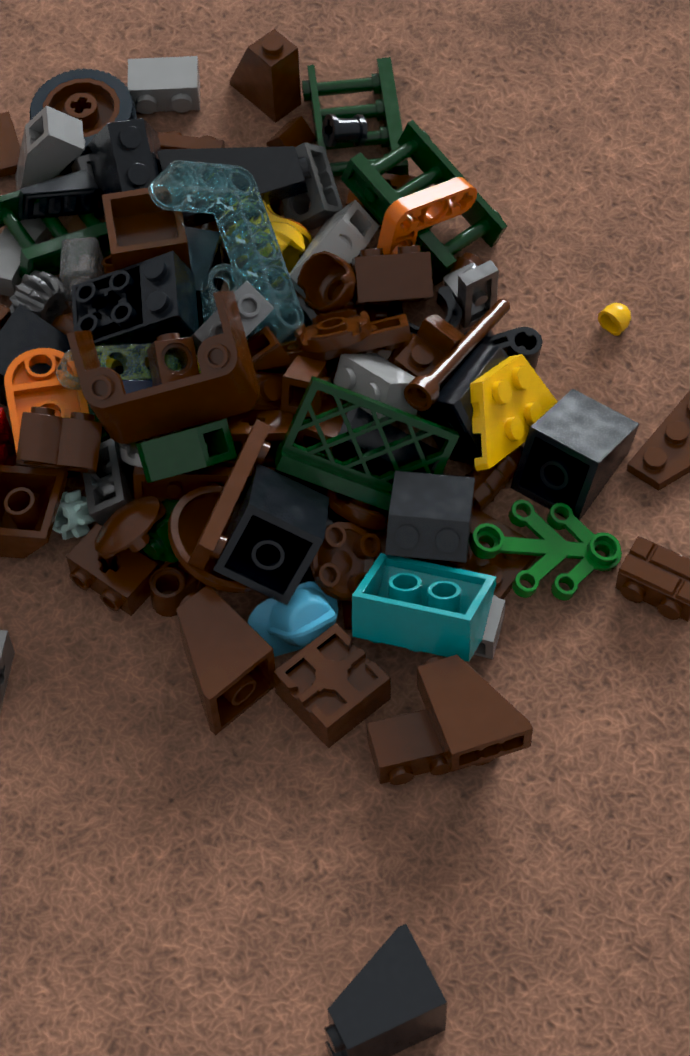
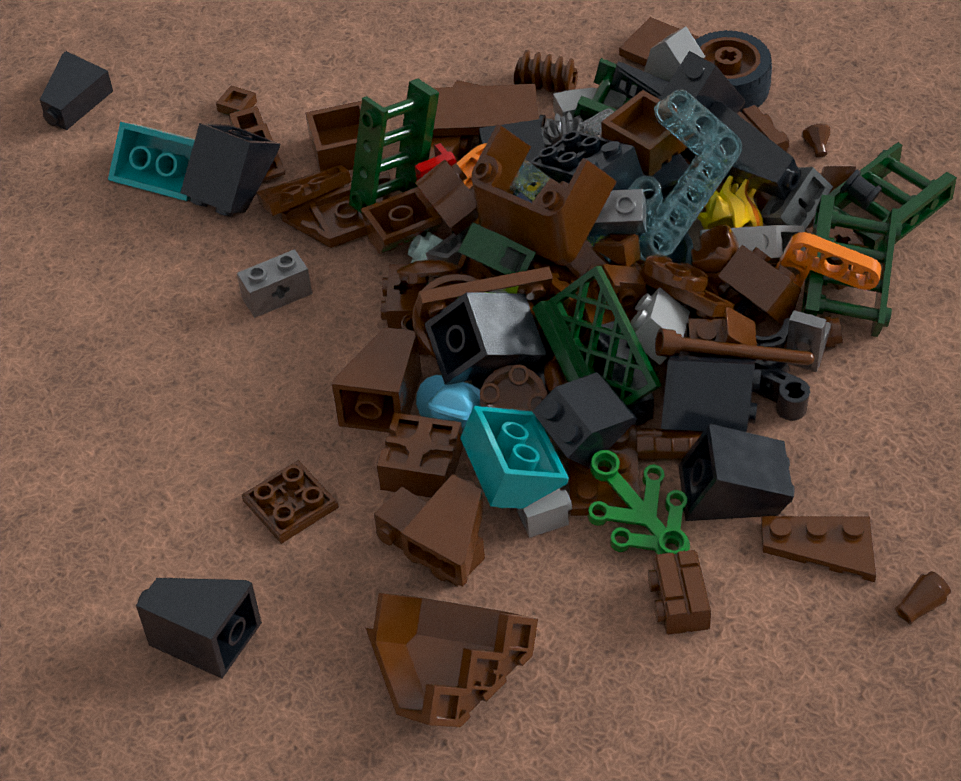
camera: 55 degrees right, 10 degrees down
light grey brick [127,56,200,114] -> none
reddish brown slope [230,29,301,123] -> none
yellow wing [470,354,558,471] -> none
yellow hinge [598,303,631,336] -> none
none -> reddish brown tile [241,460,339,544]
none -> reddish brown panel [365,593,538,727]
none -> reddish brown rock [801,124,830,158]

